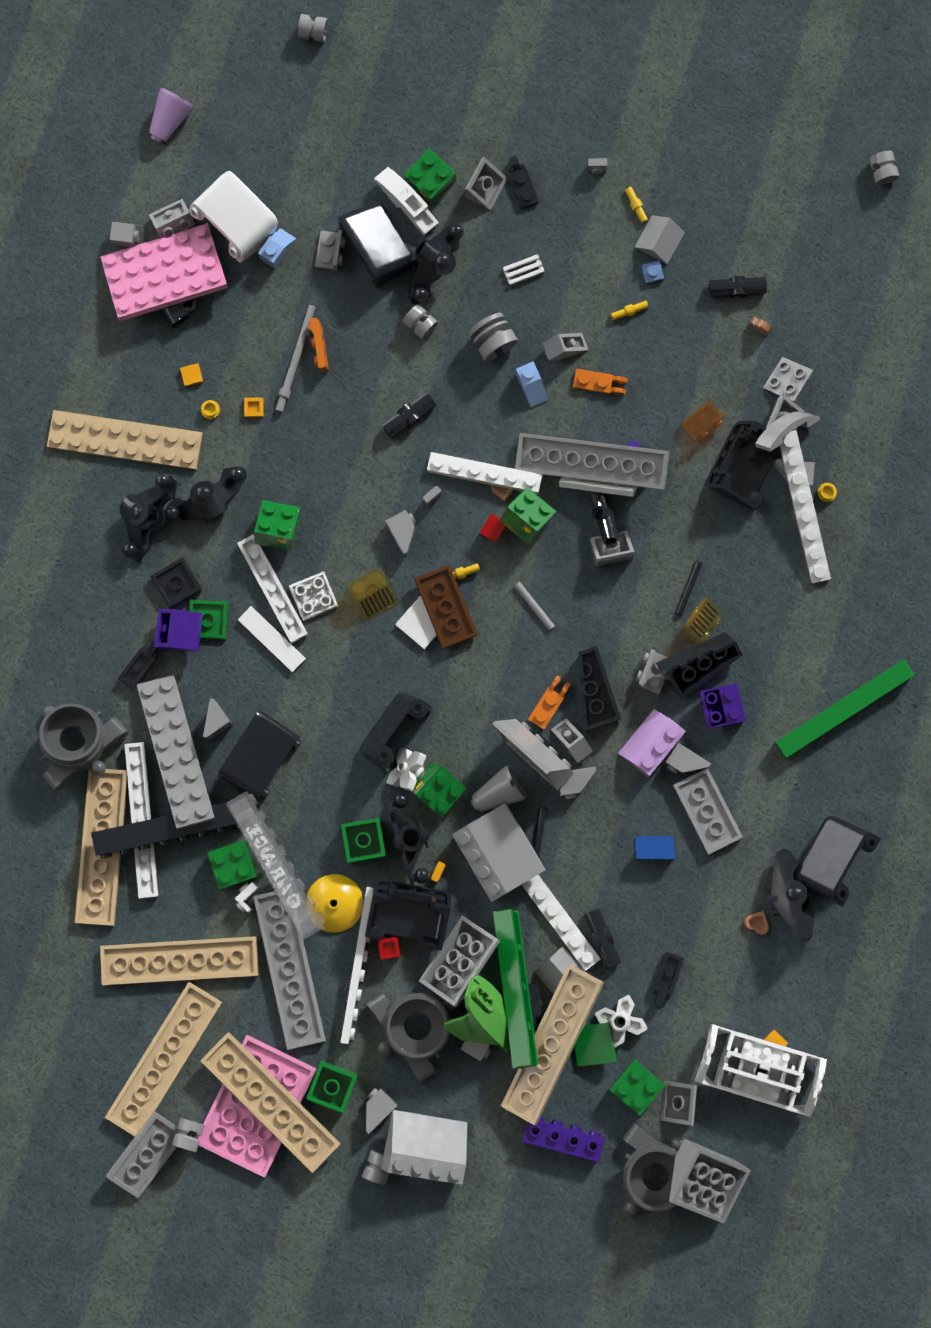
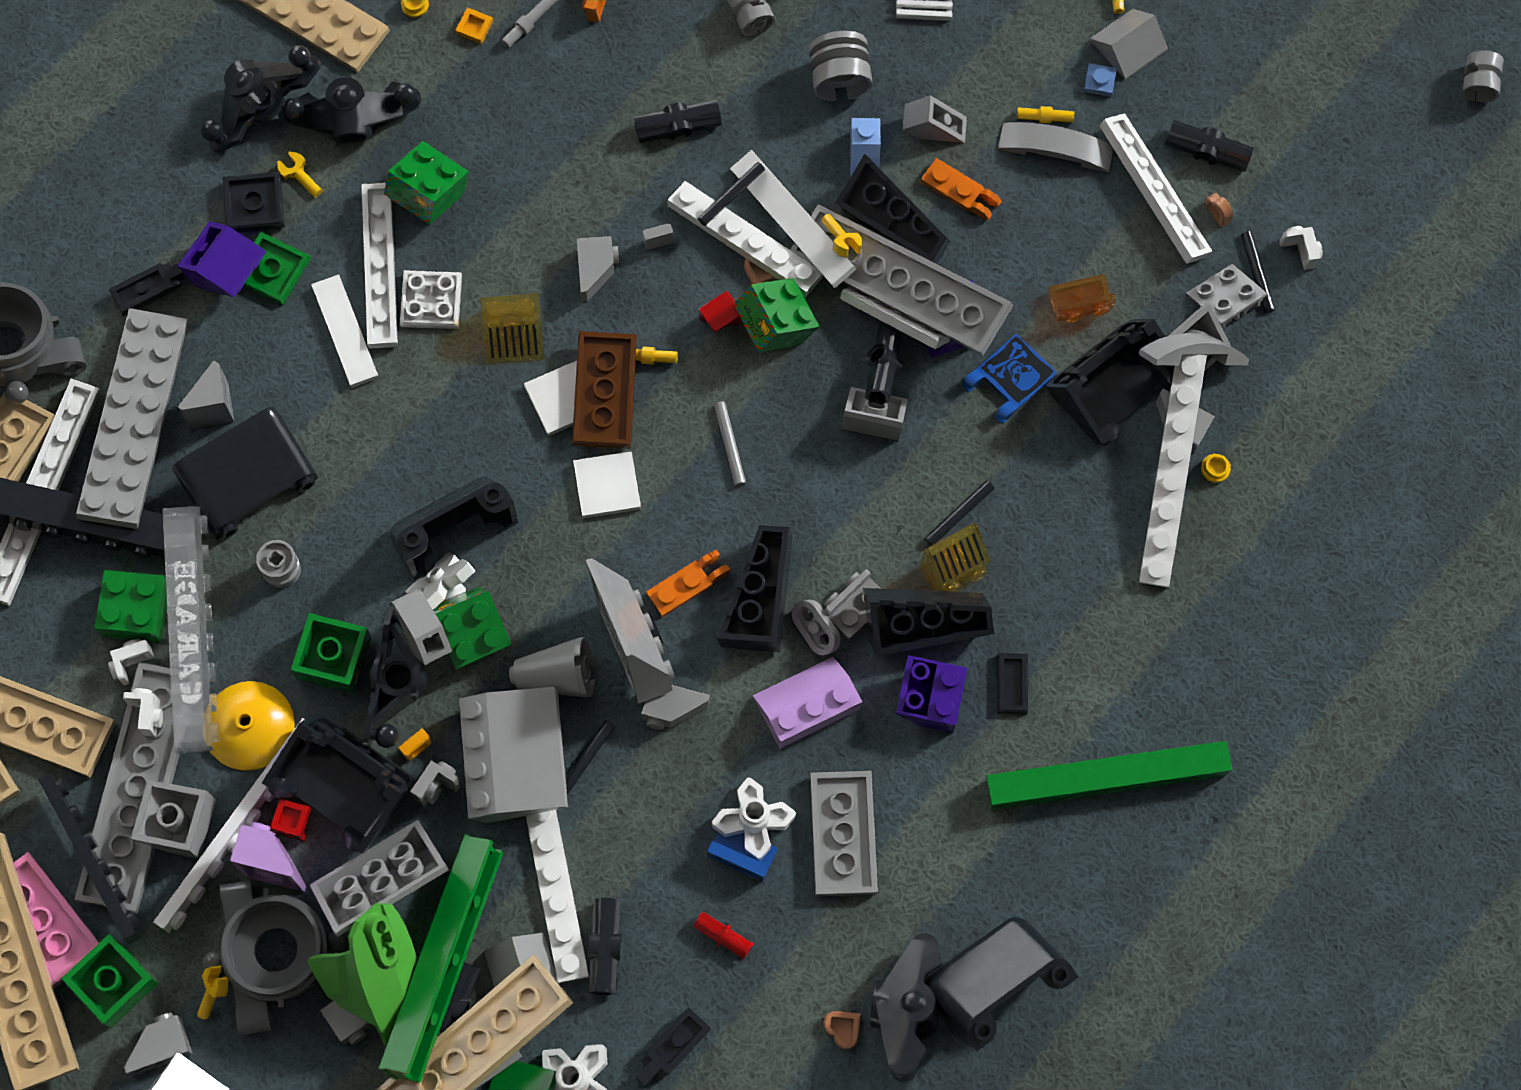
camera: 20 degrees right, 10 degrees down
light grey slope [551,718,593,763] -> none
light grey slope [664,743,711,774] -> none
none -> black plate [38,773,142,944]
none -> white bracket [123,688,163,736]
none -> light grey slope [130,779,216,859]
none -> yellow bar [197,966,228,1019]
none -> lavender slope [230,822,306,892]
none -> light grey wheel [256,540,301,588]
none -> yellow bar [277,151,323,198]
none -> light grey slope [392,589,452,665]
none -> light grey bracket [410,761,460,808]
none -> white tile [573,451,641,518]
none -> red axle [694,912,754,960]
none -> black bar [697,162,765,226]
none -> white plant [712,778,796,862]
none -> white tile [730,150,856,288]
none -> light grey plate [792,600,841,655]
none -> yellow bar [821,214,862,258]
none -> black wedge [835,154,951,264]
none -> flag [962,334,1058,423]
none -> black tile [997,653,1028,714]
none -> light grey slope [998,122,1113,172]
none -> white plate [1099,114,1212,264]
none -> black bar [1241,231,1275,313]
none -> white bracket [1279,226,1323,270]

